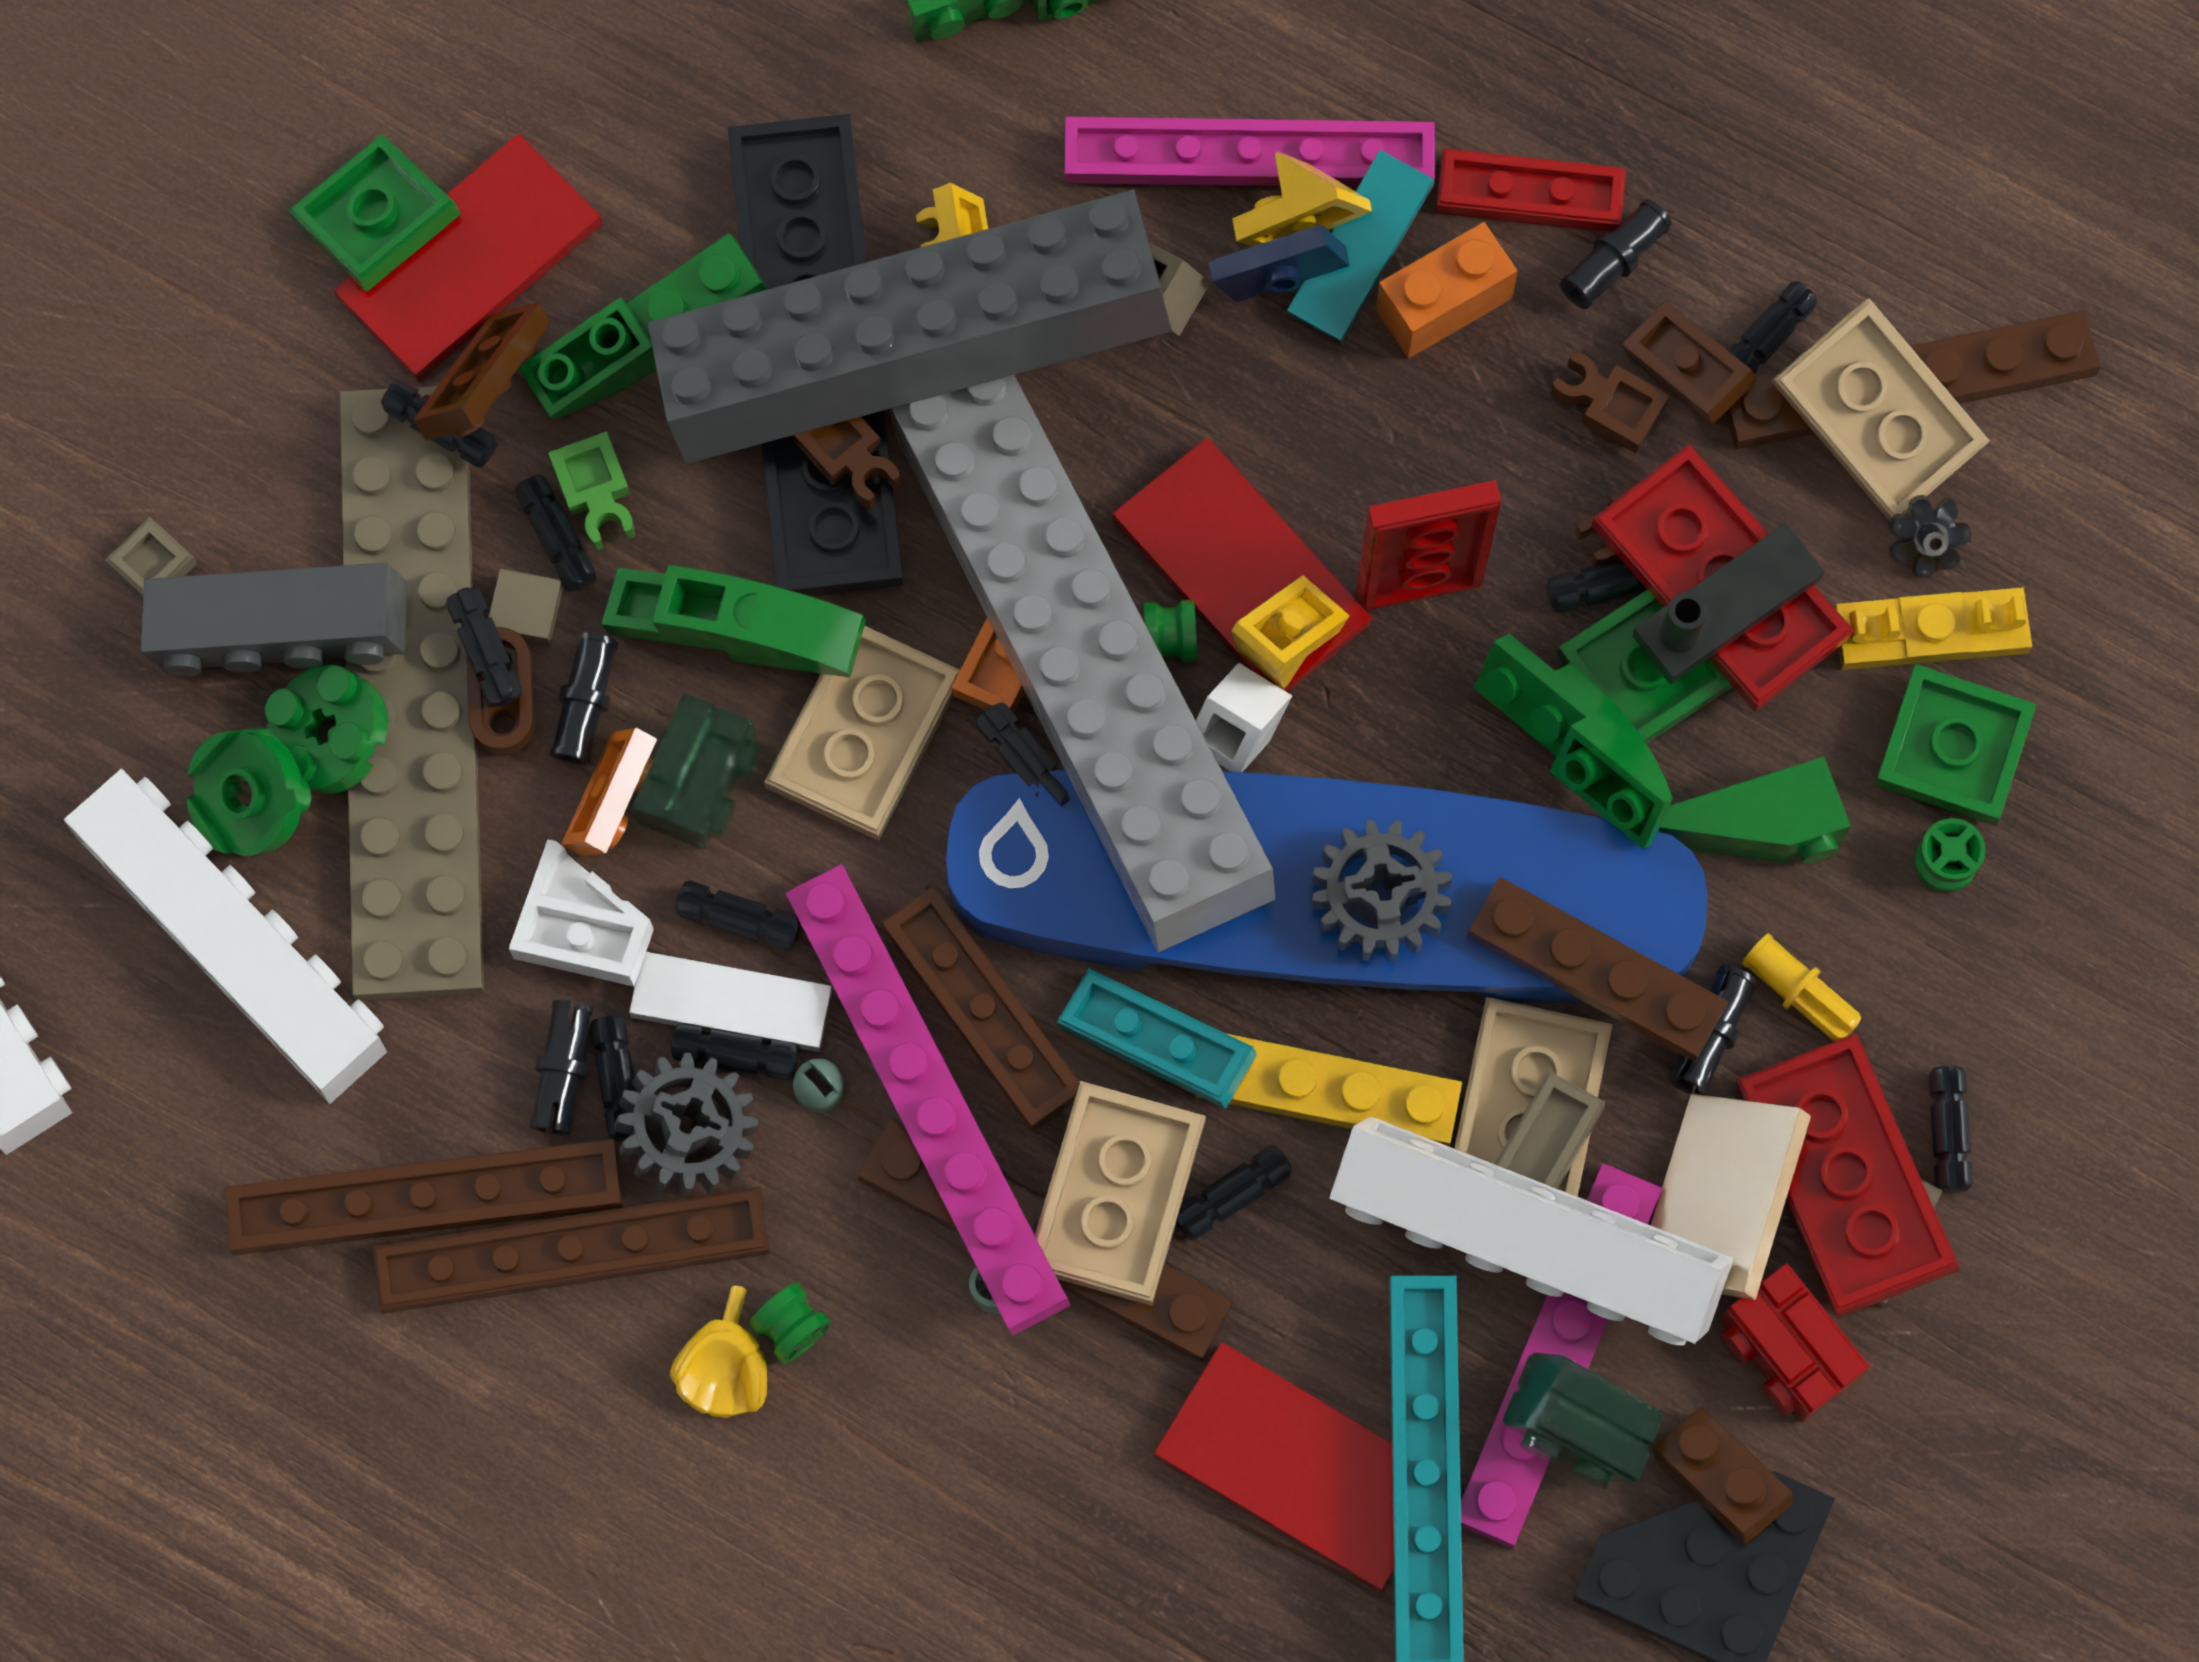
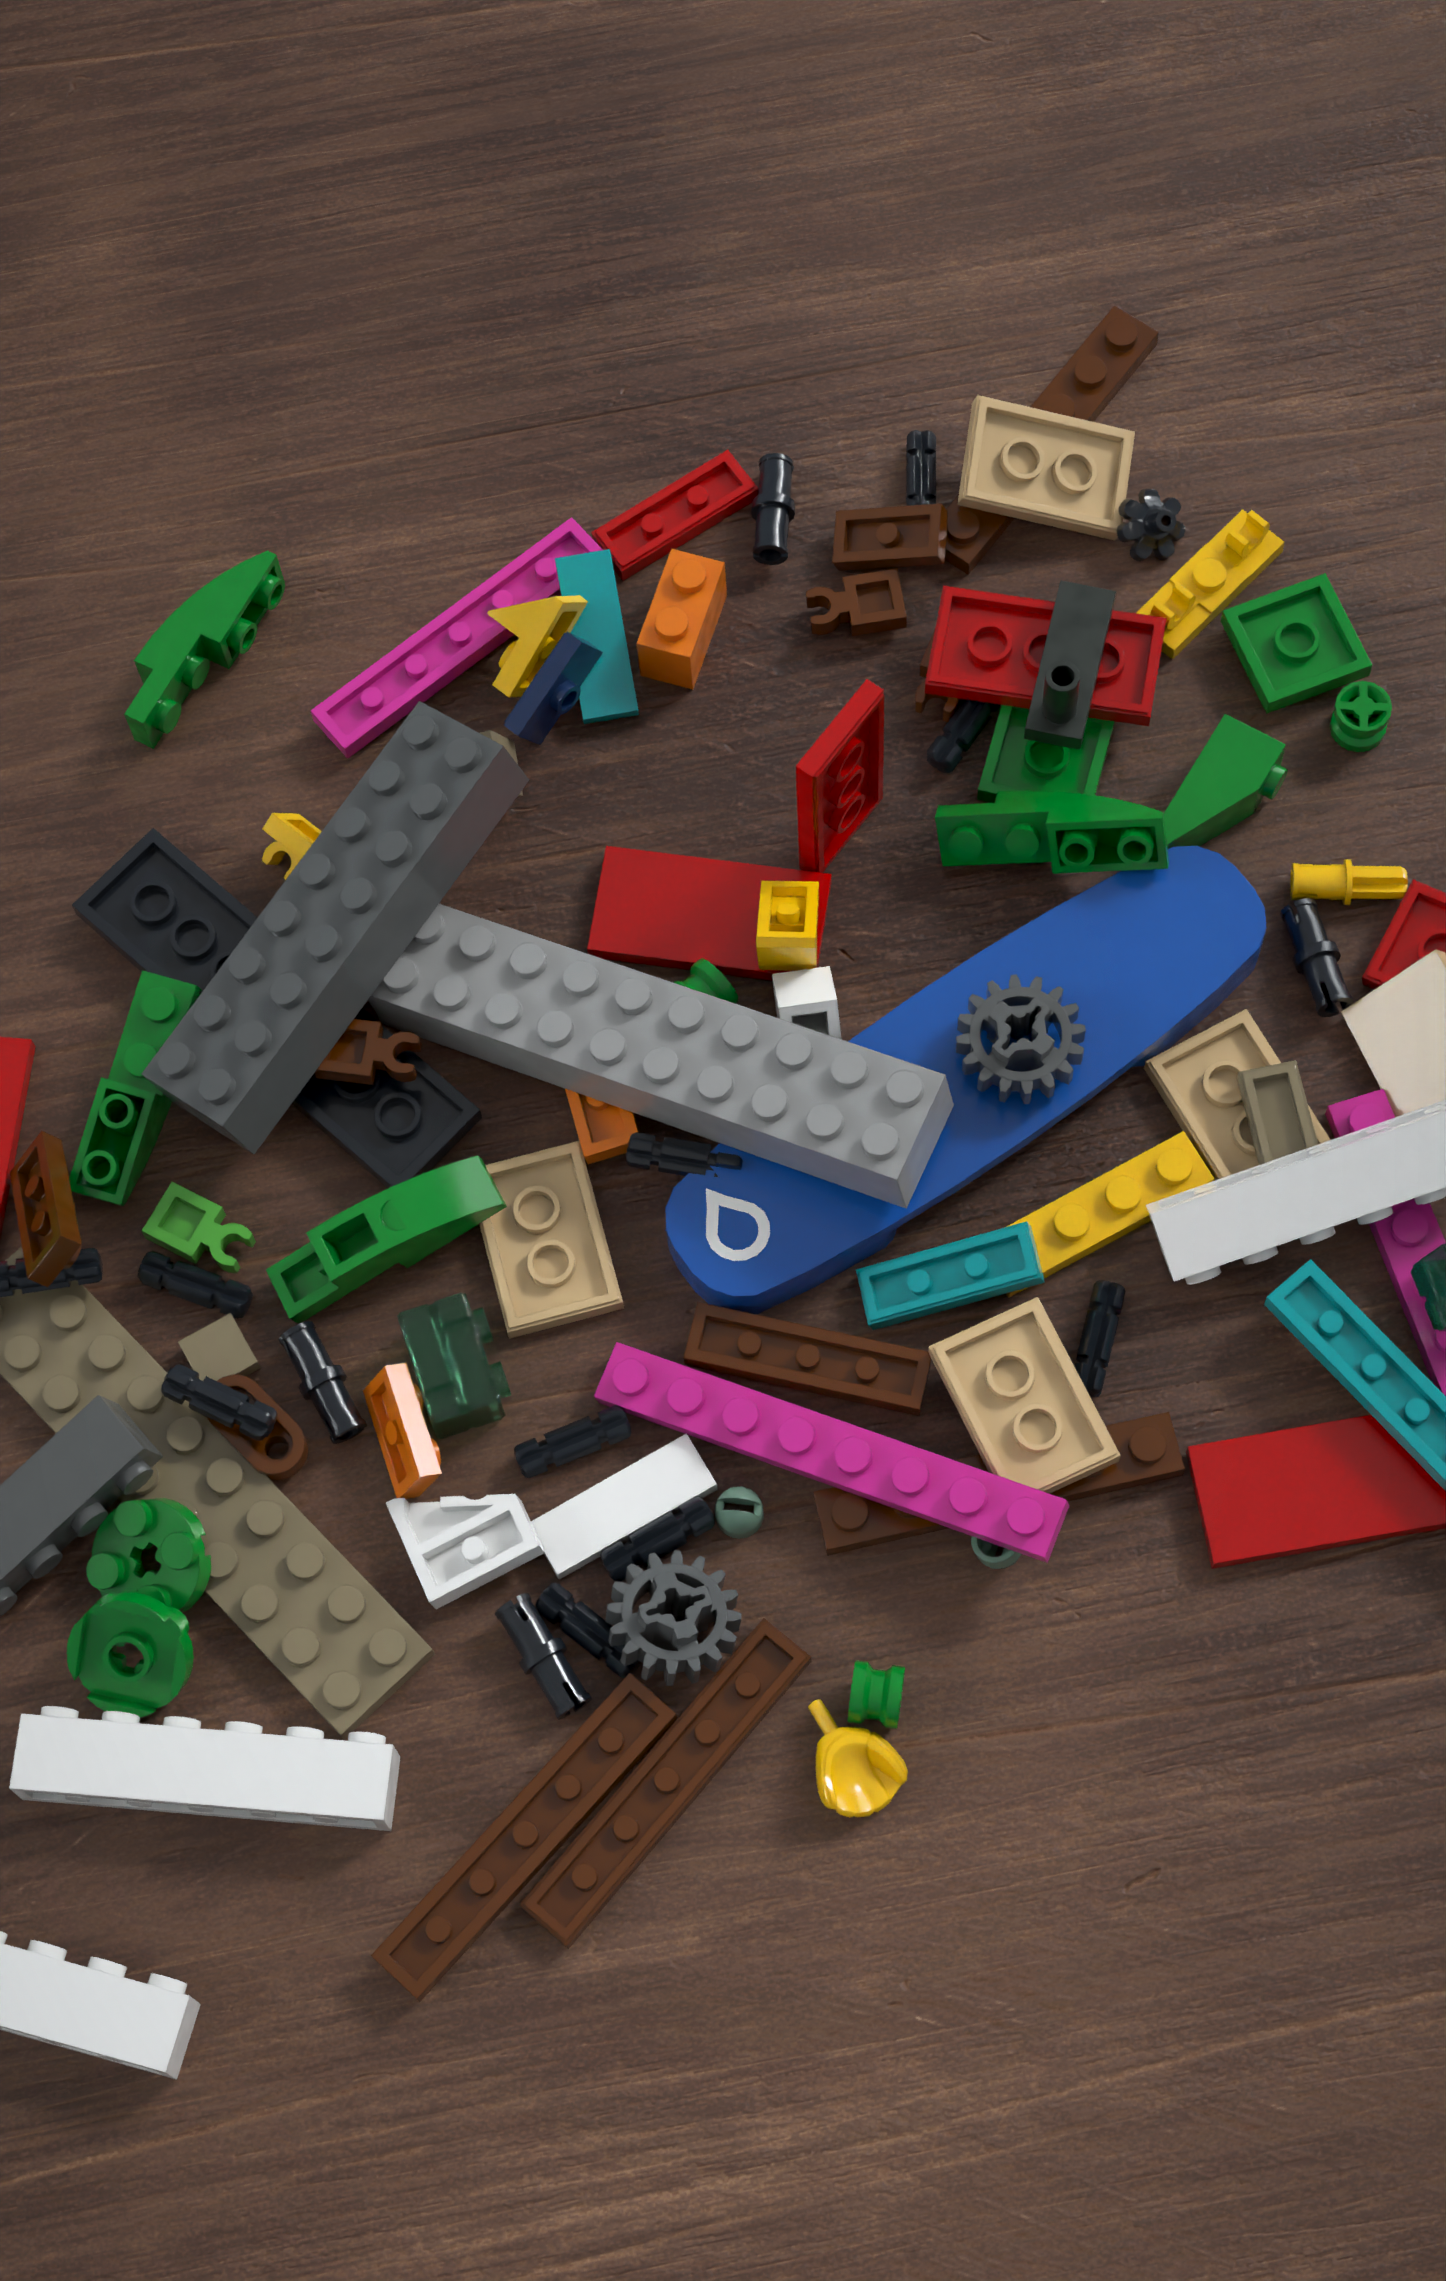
camera: 35 degrees left, 5 degrees down
reddish brown plate [1467,877,1729,1062] -> none

